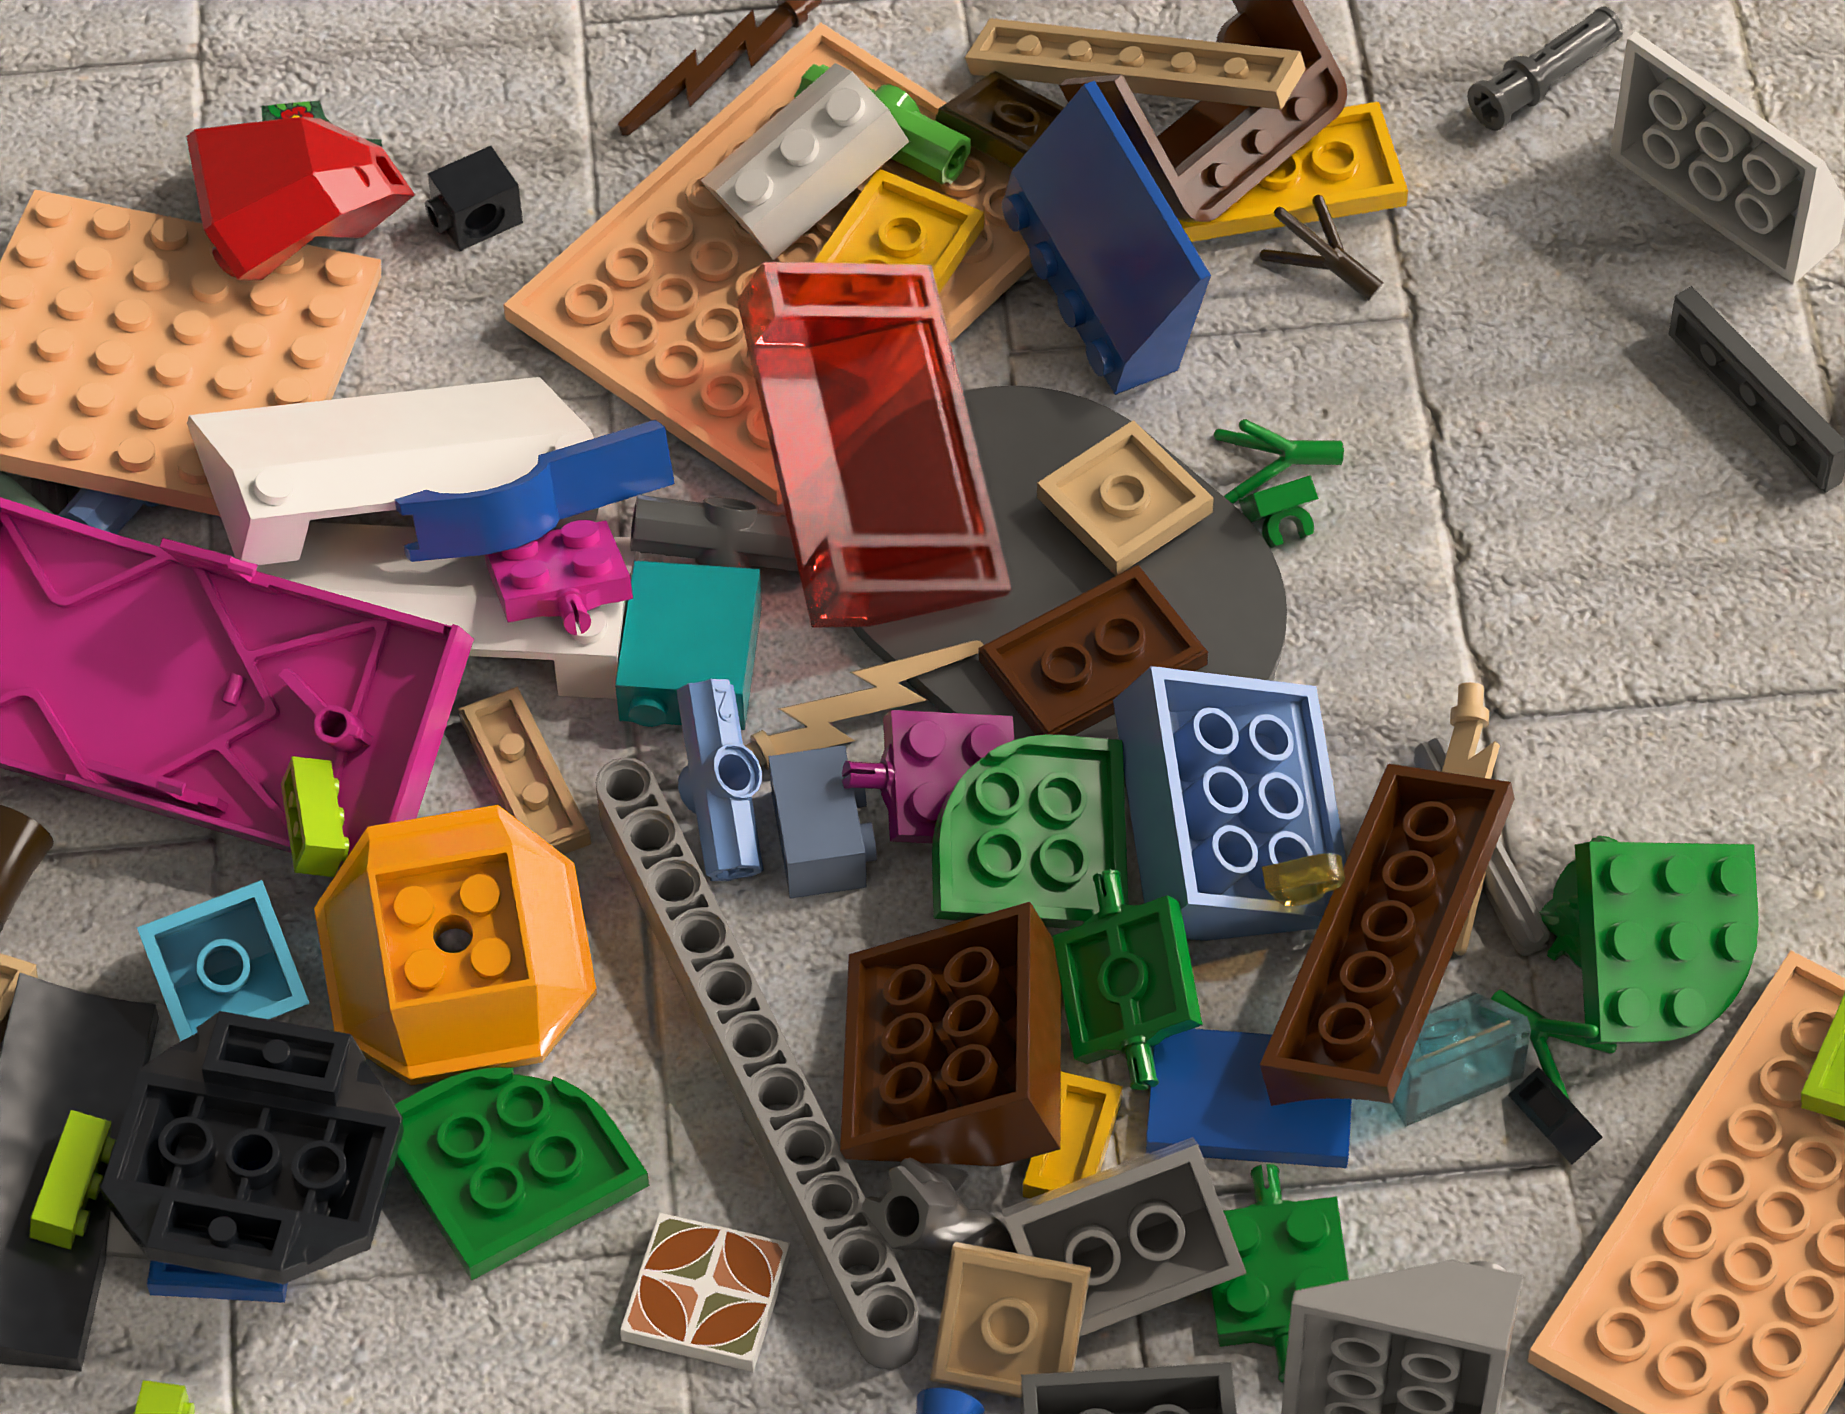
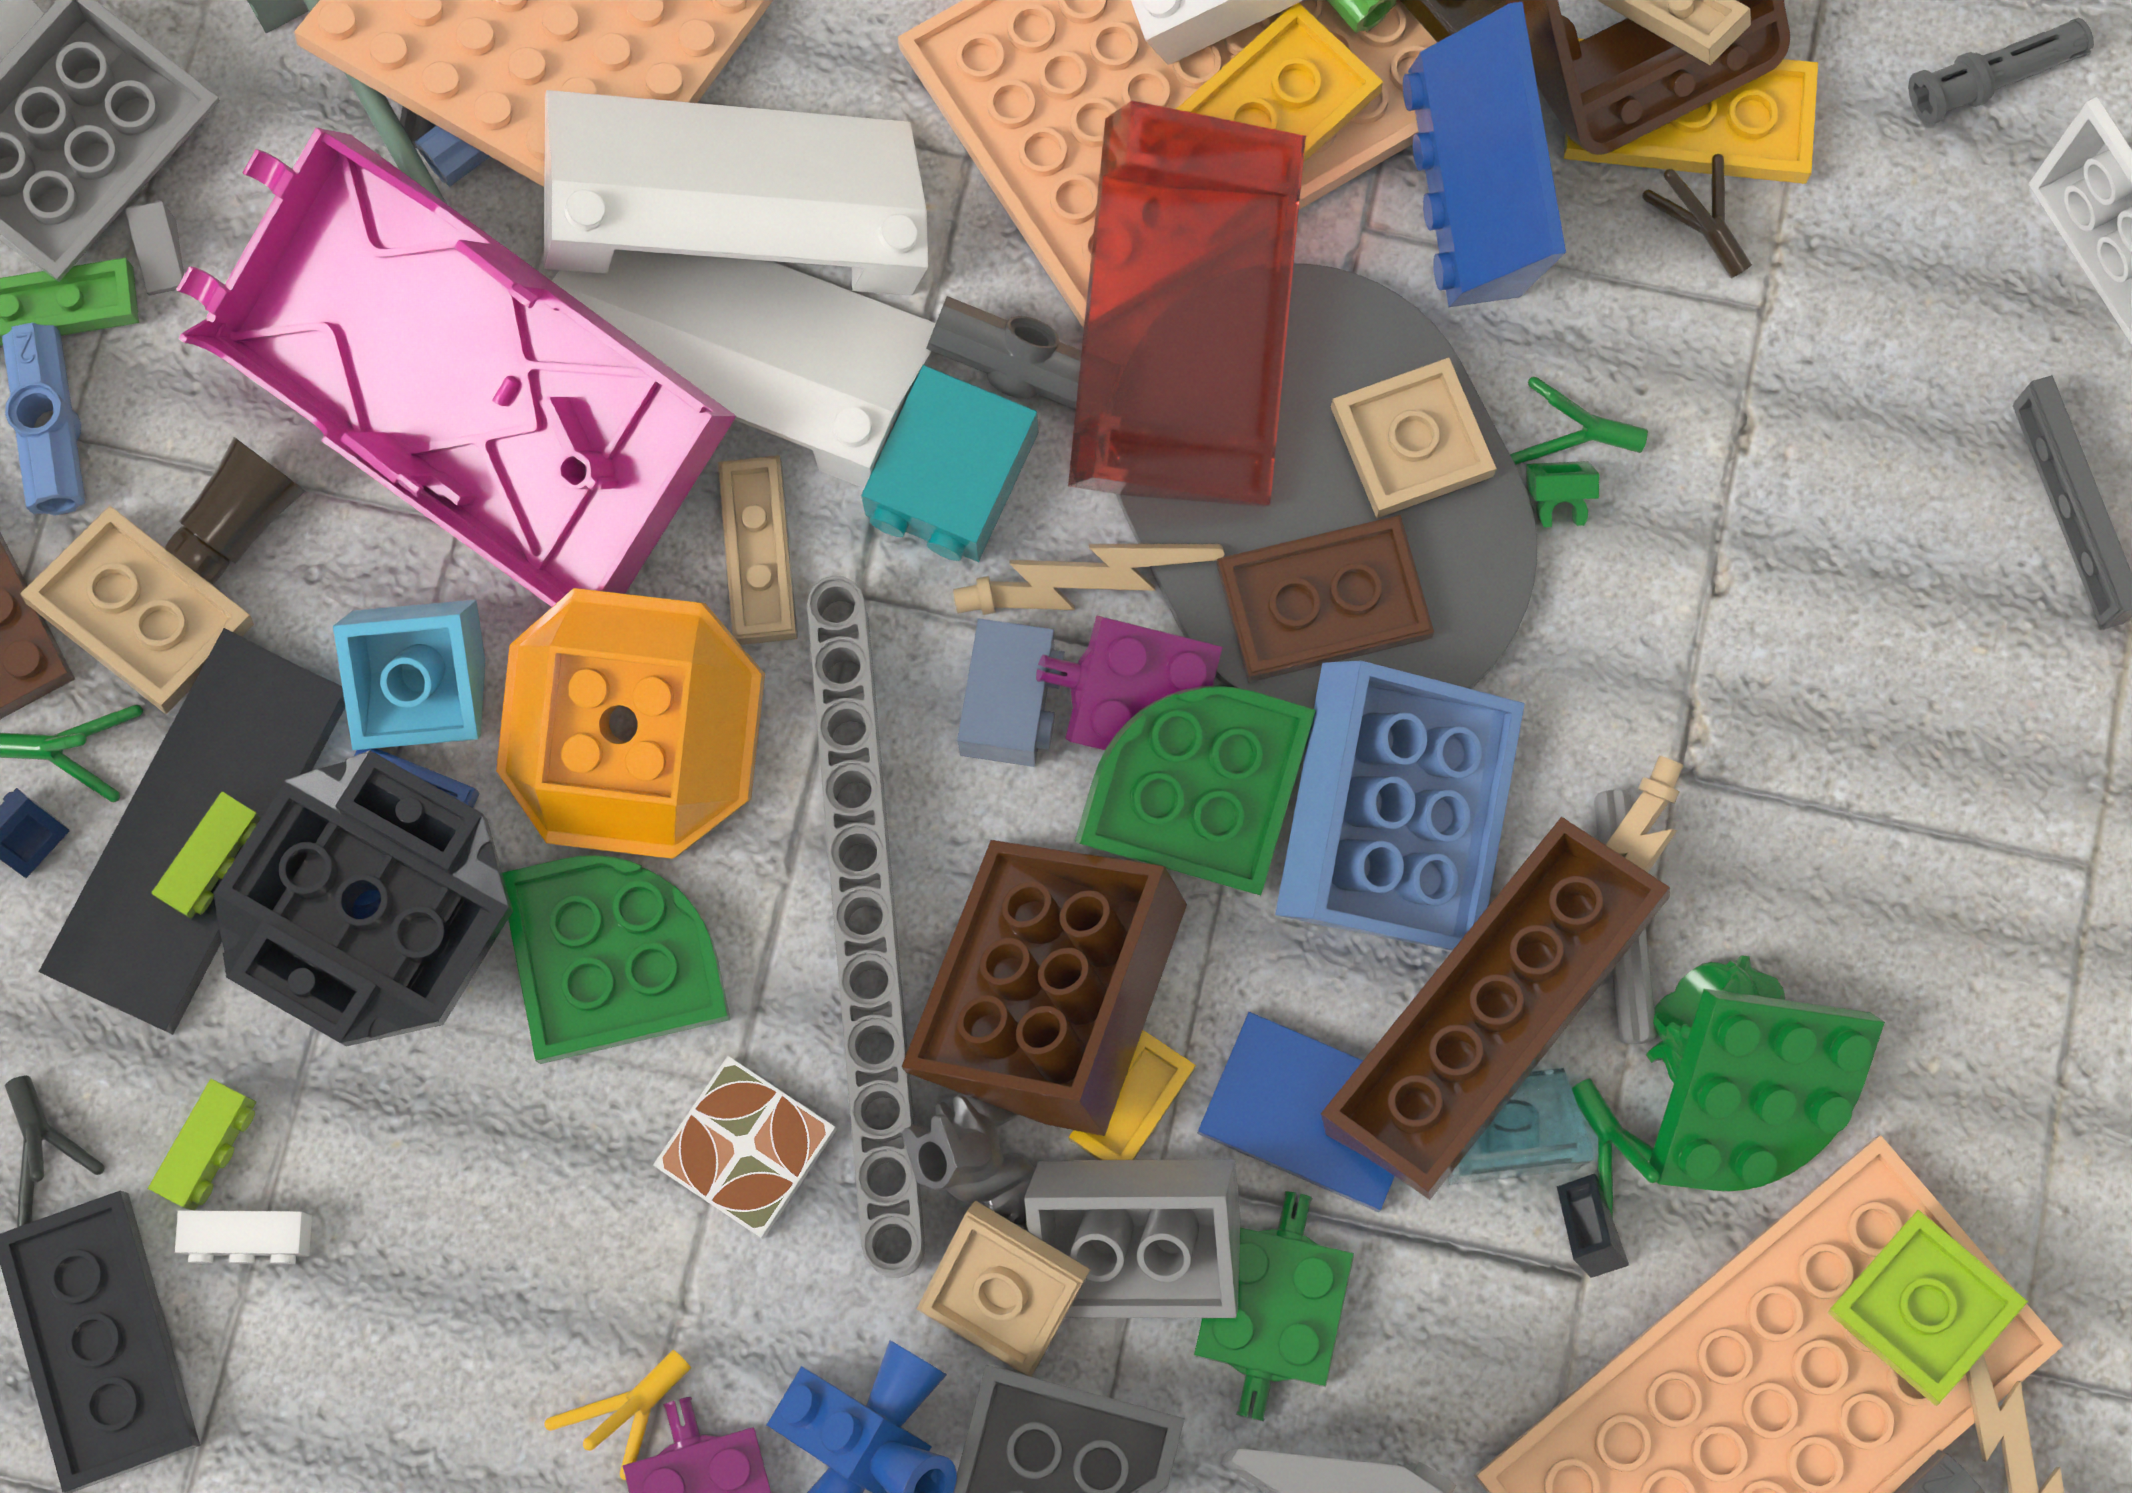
camera: 20 degrees right, 20 degrees up
lime piece [281,756,349,877] -> none
blue piece [394,420,675,562] -> none
dark pink plate [485,520,633,635] -> none
medium blue piece [676,679,764,881] -> none
green plate [1053,870,1203,1090] -> none
clear yellow tile [1262,853,1345,906] -> none

